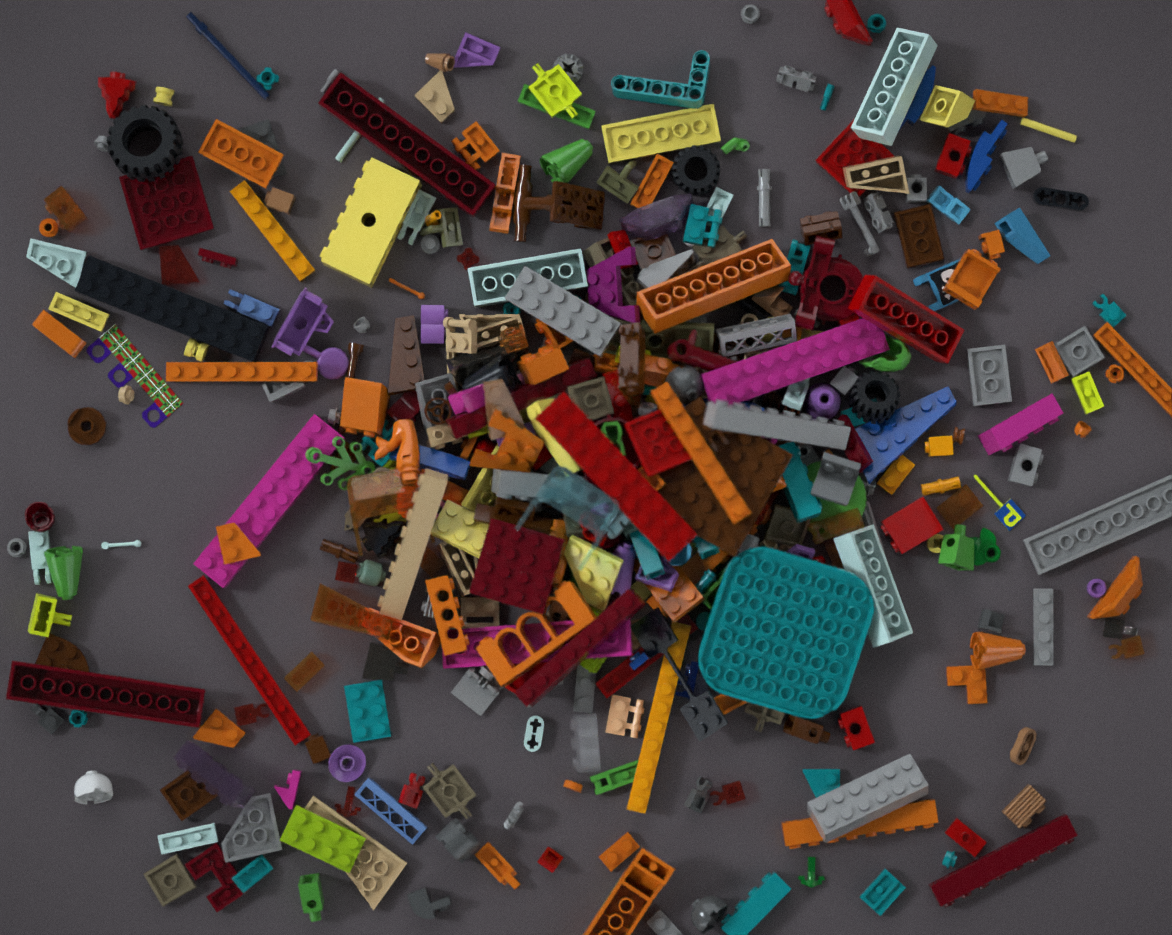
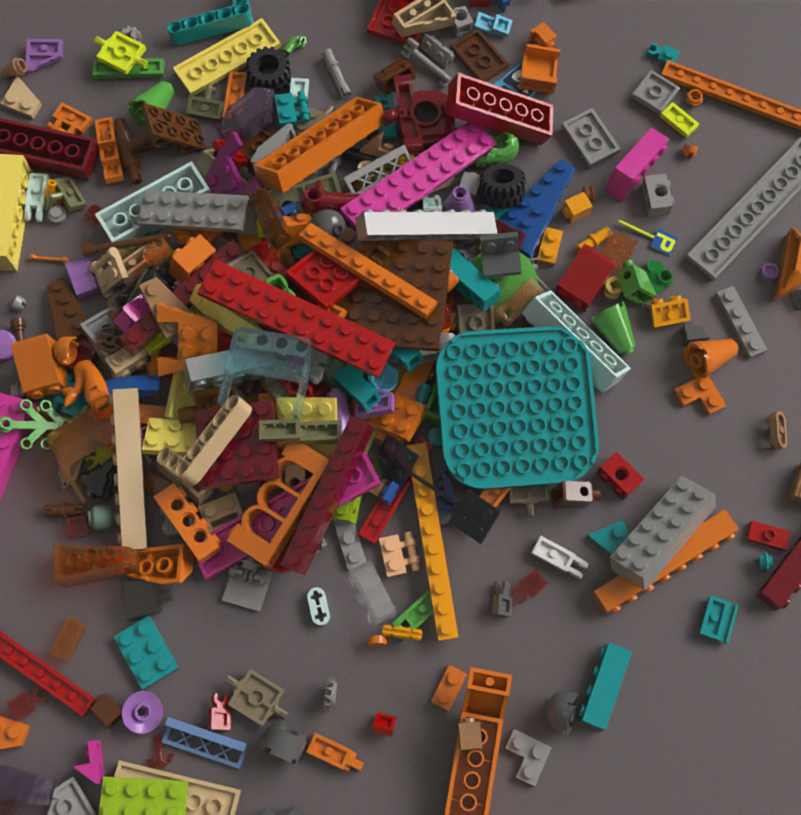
camera: 20 degrees left, 15 degrees down
green piece [798,857,825,888] -> none
dark azure slope [994,208,1050,264] -> none
orange plate [1035,341,1069,384] -> none
none -> orange hair [53,336,79,366]
none -> reddish brown piece [81,233,172,258]
none -> tan beam [157,395,252,486]
none -> olive slope [259,419,342,445]
none -> blue plate [280,199,301,216]
none -> light orange axle [382,625,422,641]
none -> medium nougat brick [458,718,482,750]
none -> white hinge [531,536,589,579]
none -> bright green cone [590,302,636,356]
none -> light orange bracket [646,295,691,327]

